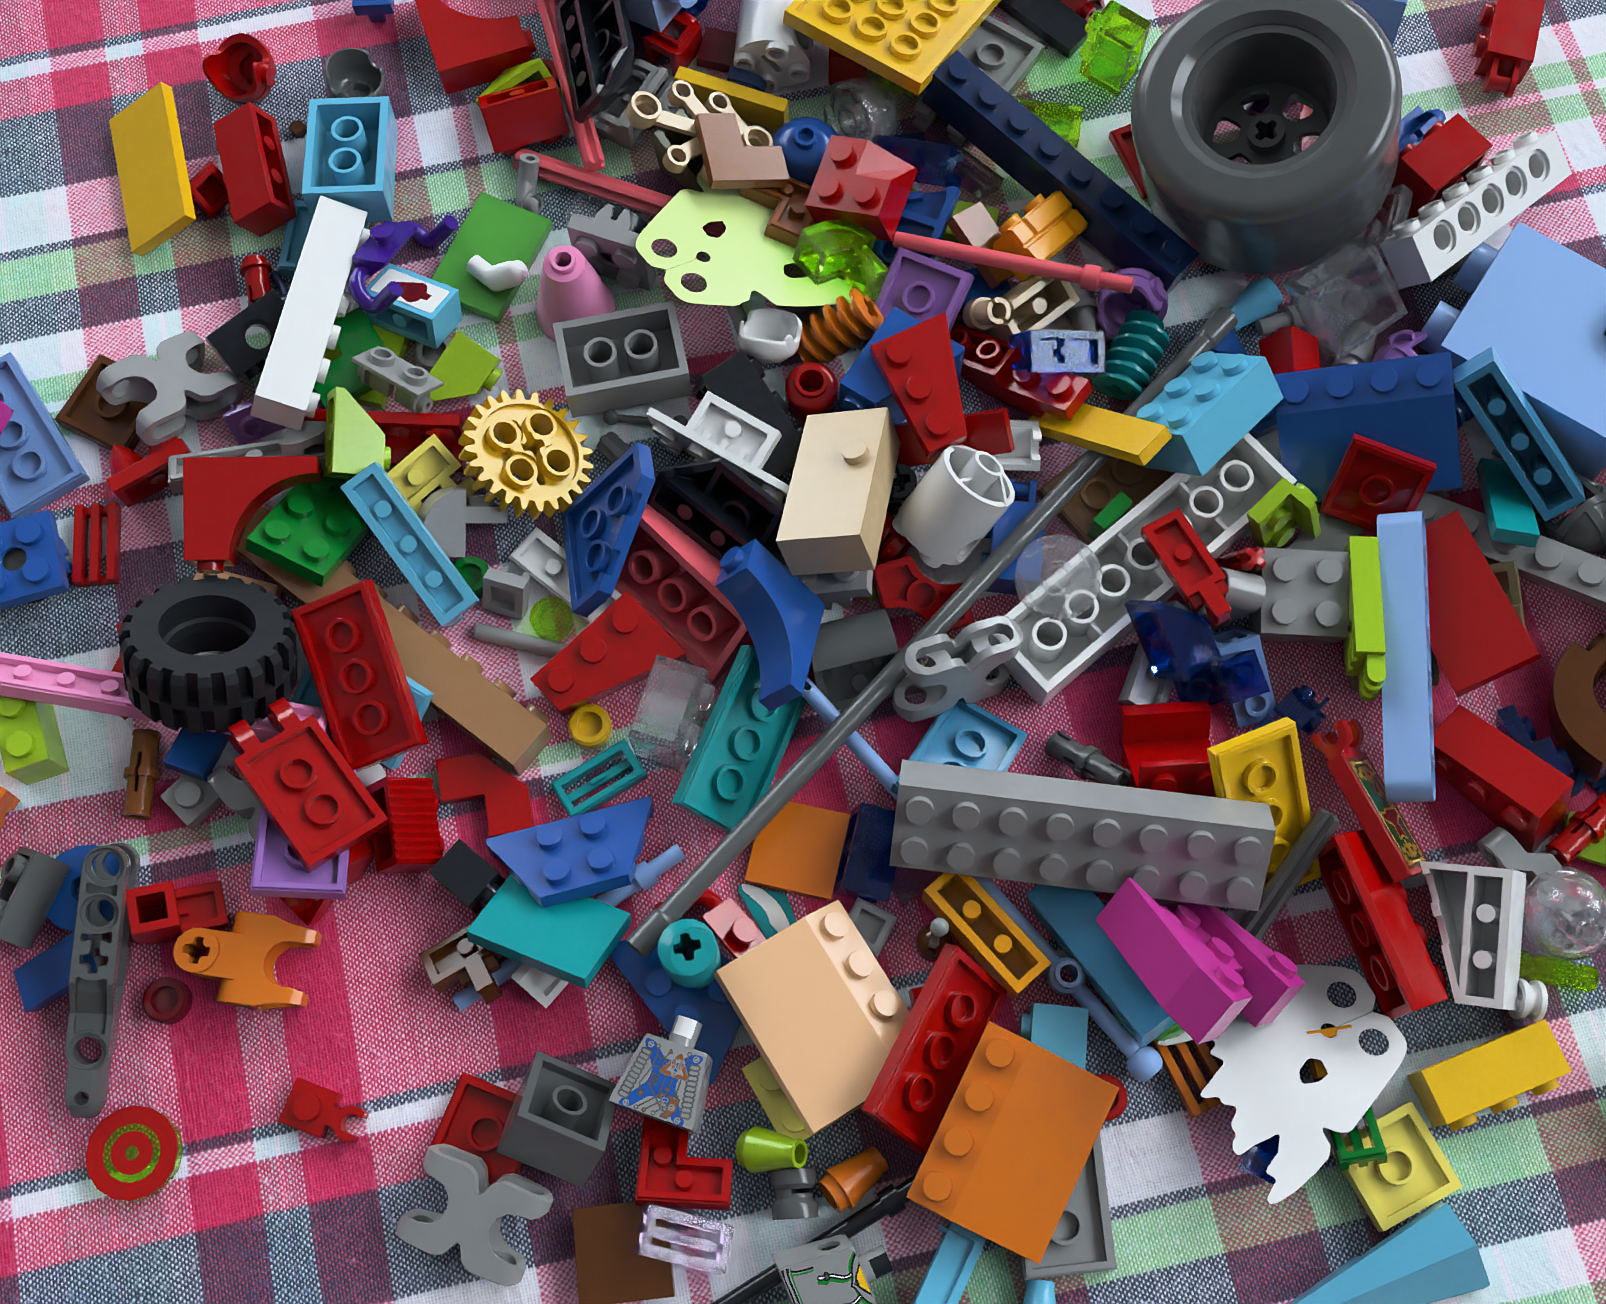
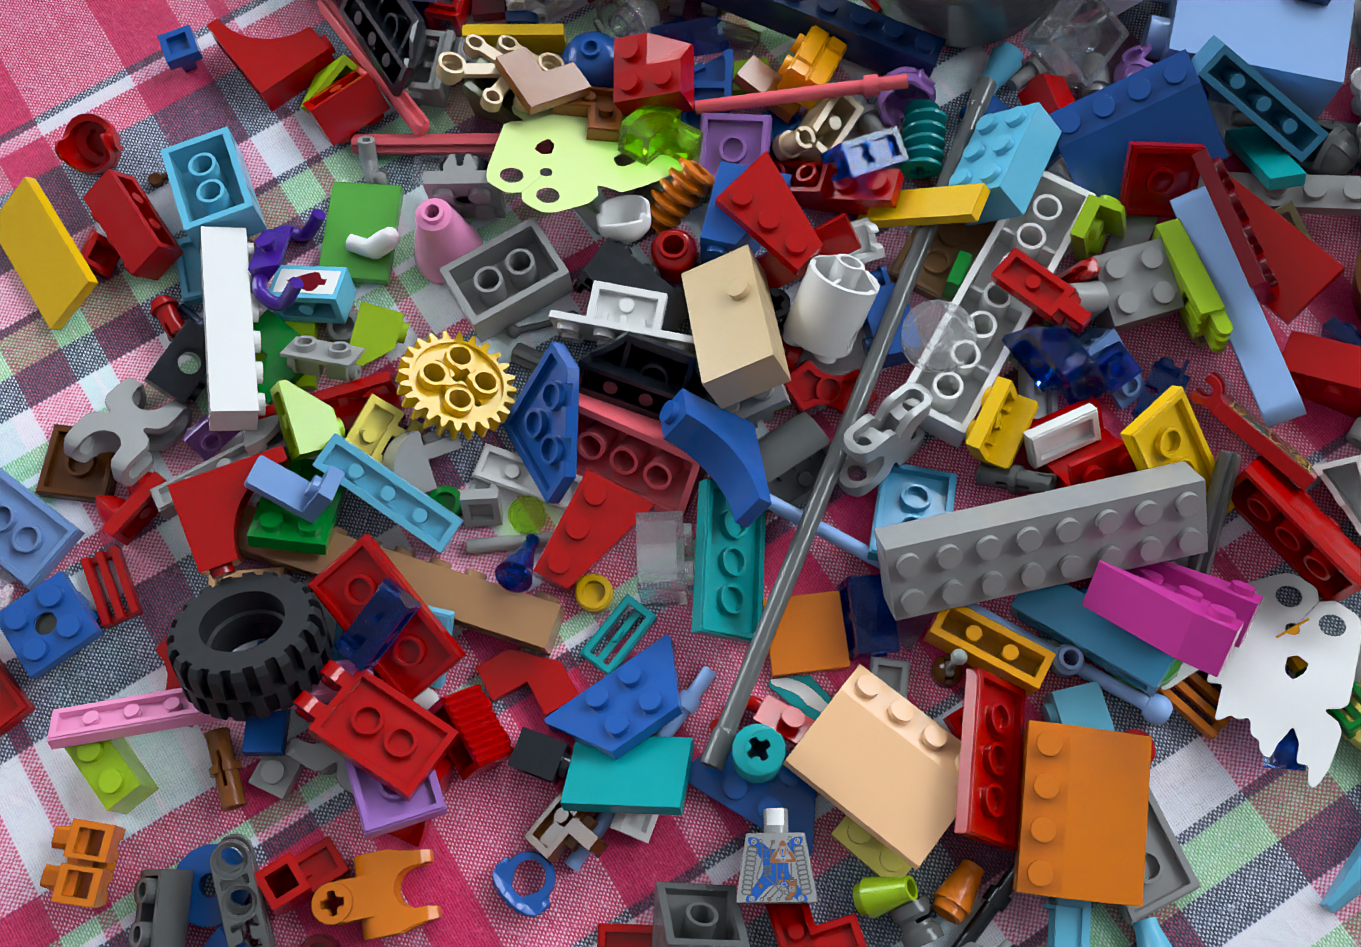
camera: 15 degrees left, 0 degrees up
dark grey hair [325,47,385,98] -> none
none -> medium blue bracket [244,455,345,524]
none -> clear blue hinge [334,577,422,672]
none -> blue piece [492,851,556,918]
none -> clear blue cone [495,534,540,593]
none -> yellow bracket [965,376,1039,470]
none -> white tile [1023,403,1101,469]
none -> dark red plate [1192,148,1279,305]

